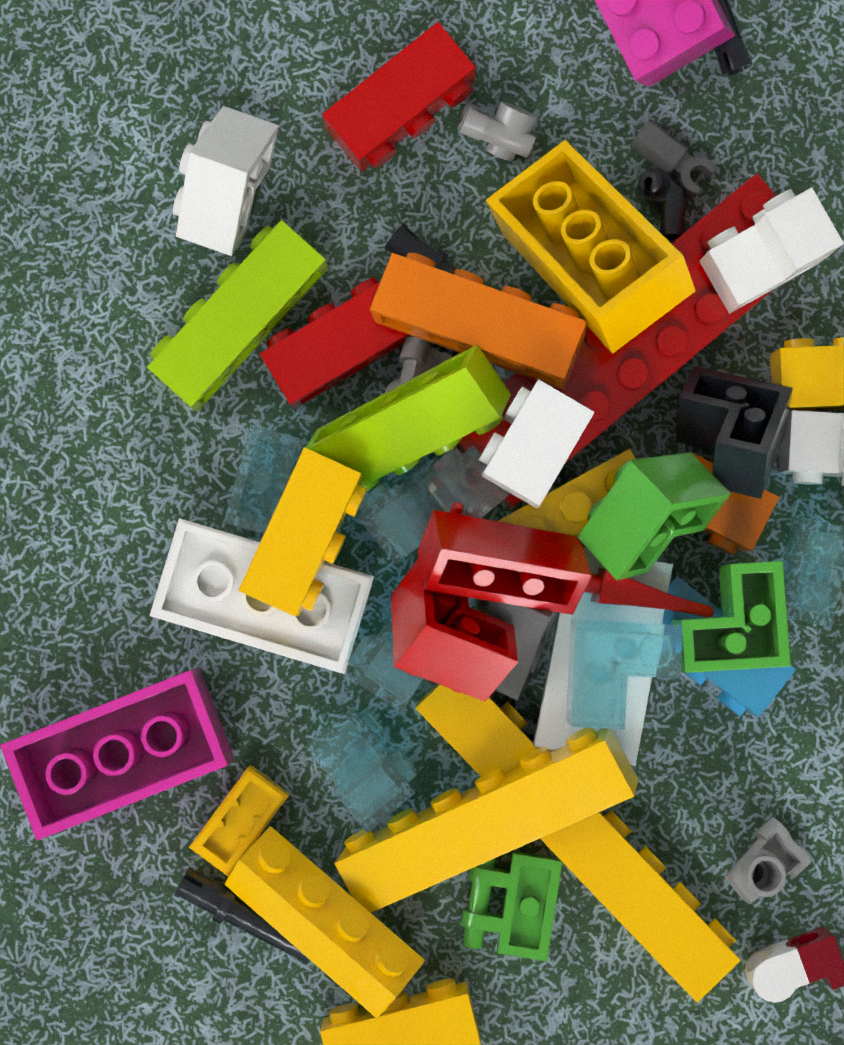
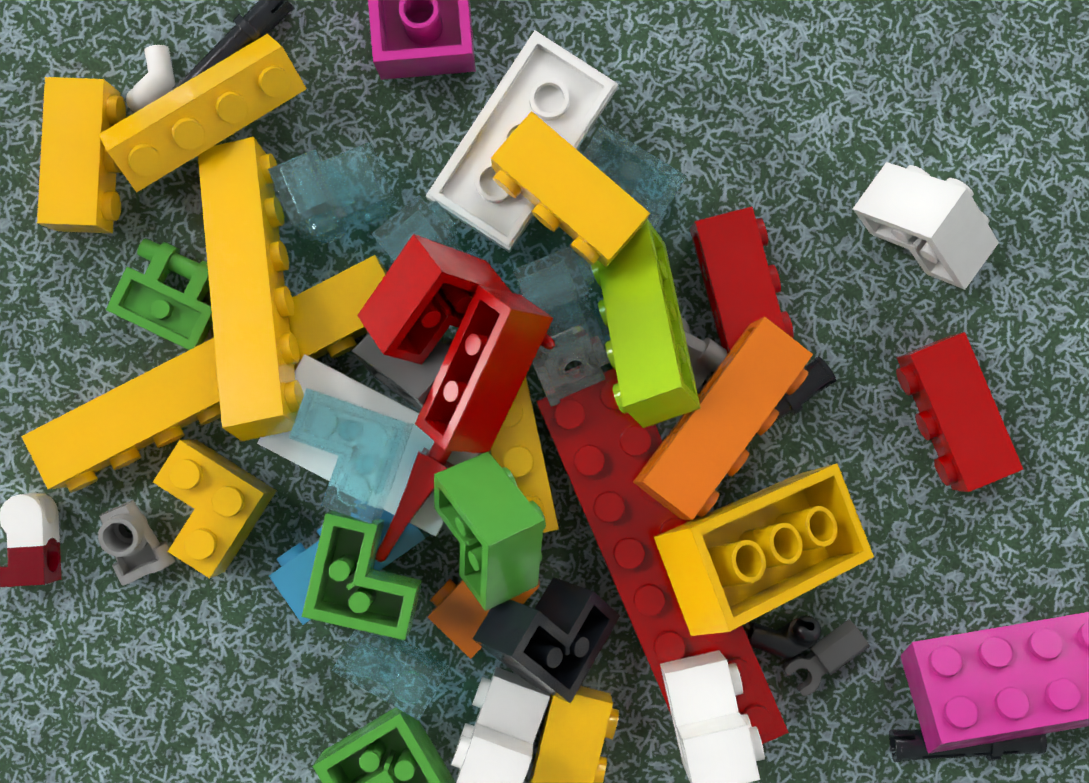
camera: 105 degrees right, 0 degrees up
lime brick [147,220,328,412] -> none
yellow plate [189,765,290,877] -> none
light grey plate [457,101,537,162] -> none
white brick [479,379,594,508] -> none
none -> white arm [126,45,175,113]
none -> yellow brick [153,440,277,579]

